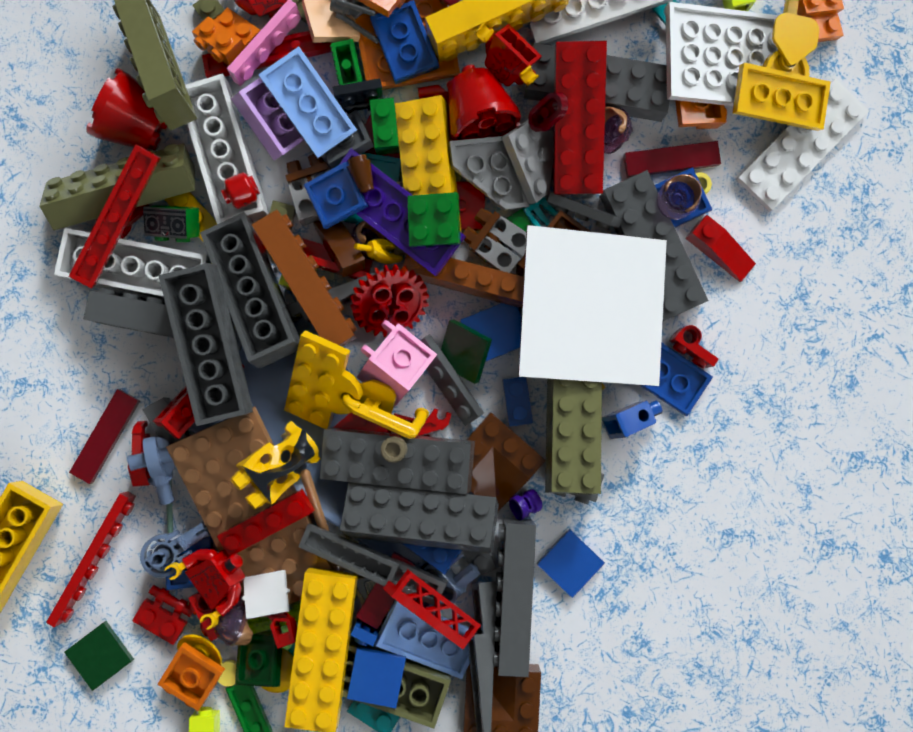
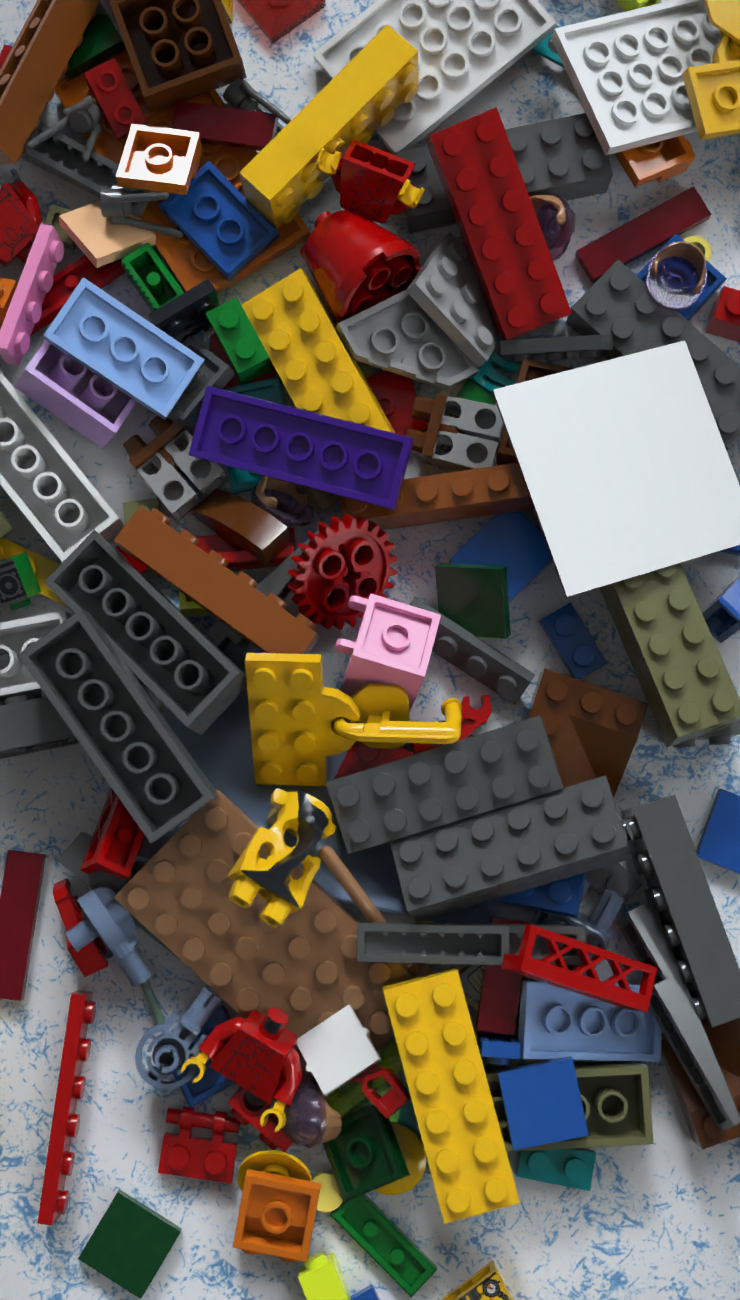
camera: 15 degrees left, 5 degrees down
red plate [217,489,315,557] -> none
red head [221,172,260,209] -> none
blue tile [304,162,368,229] -> none
reddish brown cone [347,154,374,193] -> none
yellow hand [354,239,403,264] -> none
dark tan tile [381,436,407,463] -> none
green plate [408,192,460,247] -> none
red arm [418,85,449,104] -> none
dark purple wheel [509,489,543,520] -> none
dark red plate [528,92,568,132] -> none

